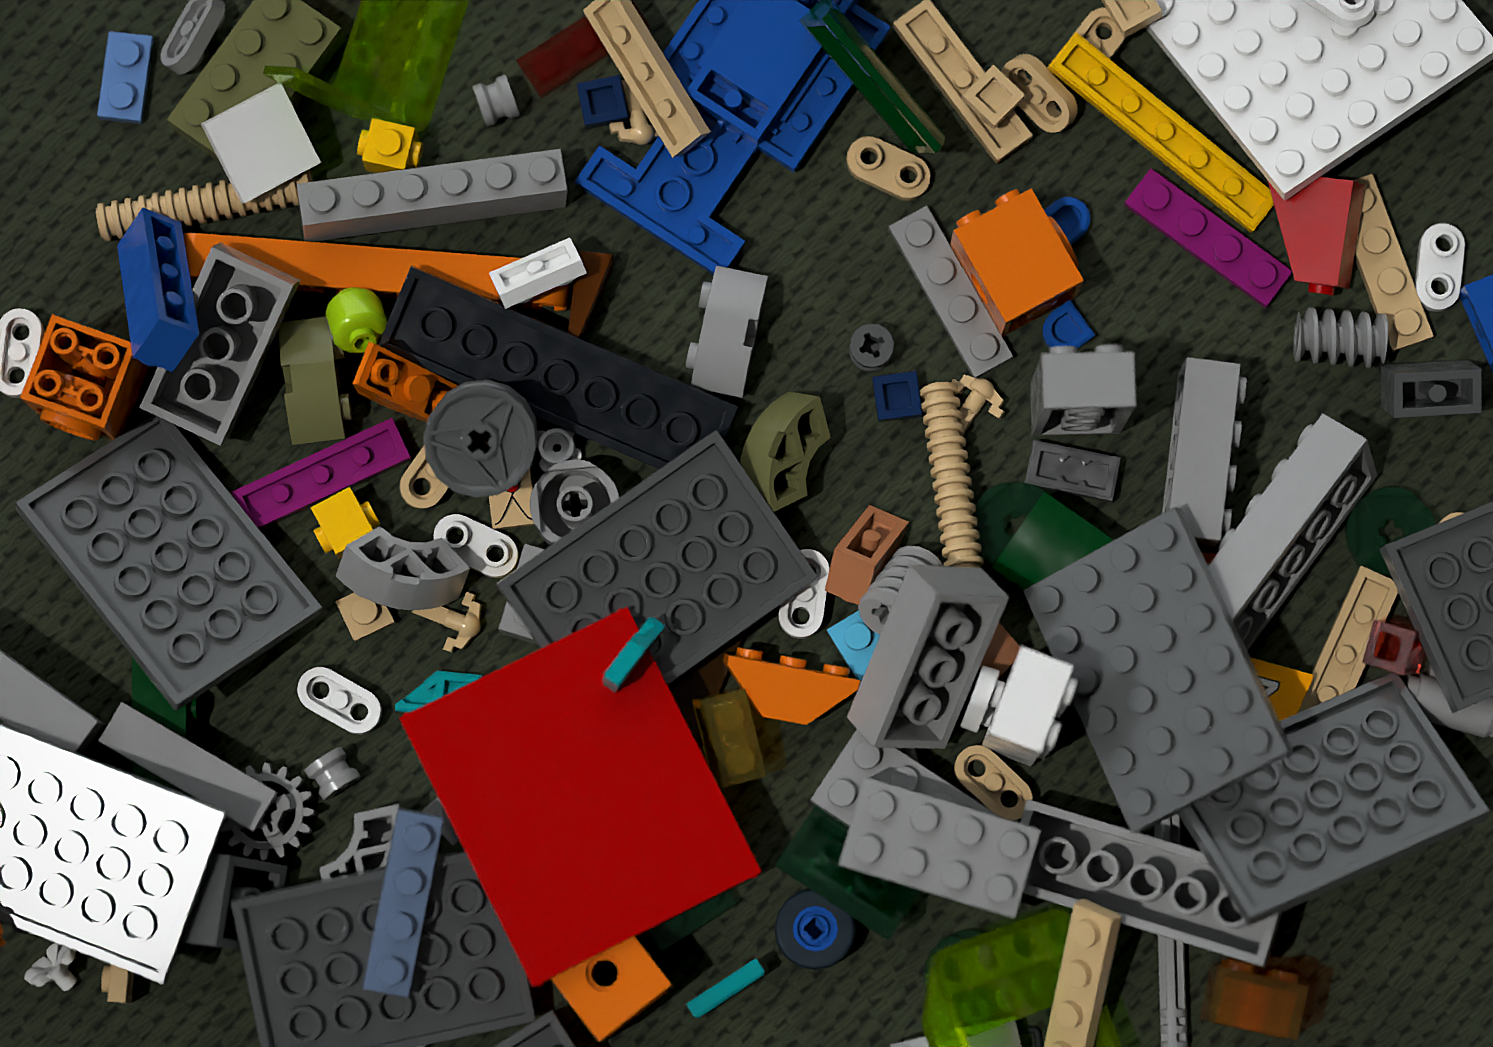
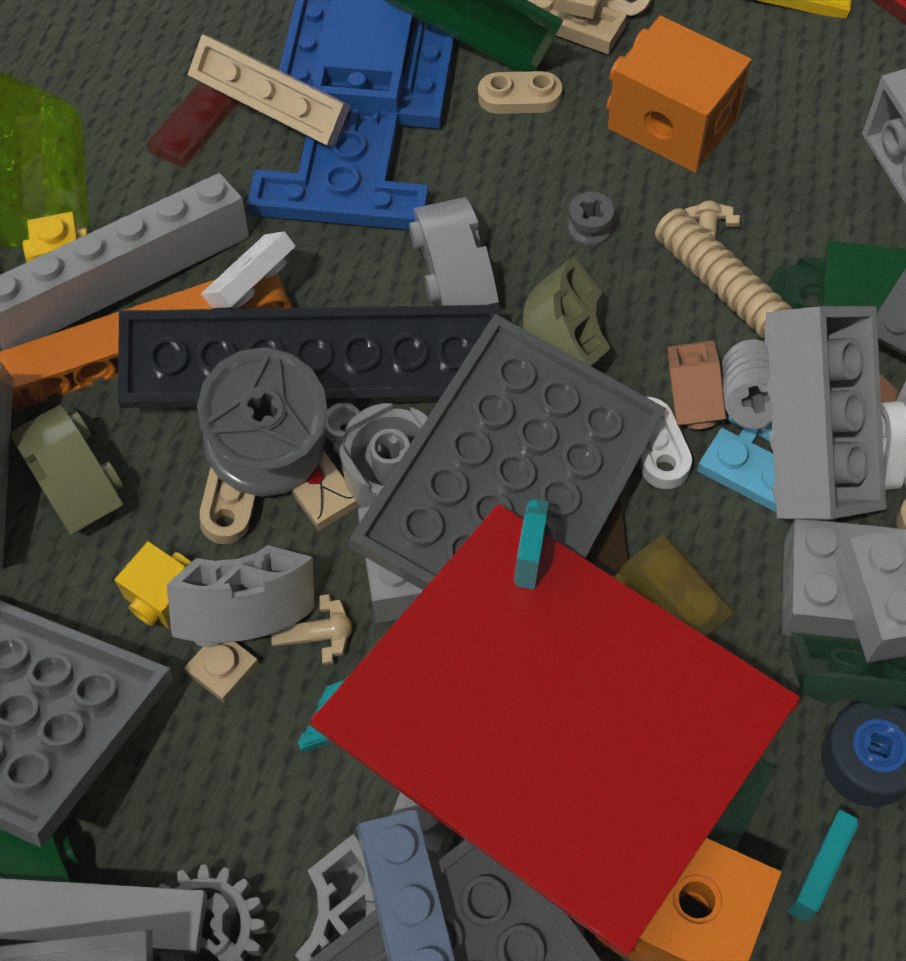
camera: 25 degrees left, 20 degrees down
magenta plate [231,418,412,530] -> none
white plate [297,667,382,735] -> none
light grey wheel [304,747,361,801] -> none
lime head [326,287,387,353] -> none
orange slope [353,342,458,422] -> none
white plate [433,514,519,578] -> none
light grey wheel [472,75,520,127] -> none
reddish brown slope [568,251,614,339] -> none
dark blue plate [576,75,628,129] -> none
tan piece [609,80,659,145] -> none
orange slope [723,647,860,725] -> none
dark blue plate [872,371,922,423] -> none
light grey plate [888,206,1013,378] -> none
flat silver plate [1024,440,1121,503] -> none
light grey brick [1030,345,1136,436] -> none
blue tile [1042,300,1095,349] -> none
magenta plate [1124,168,1292,308] -> none

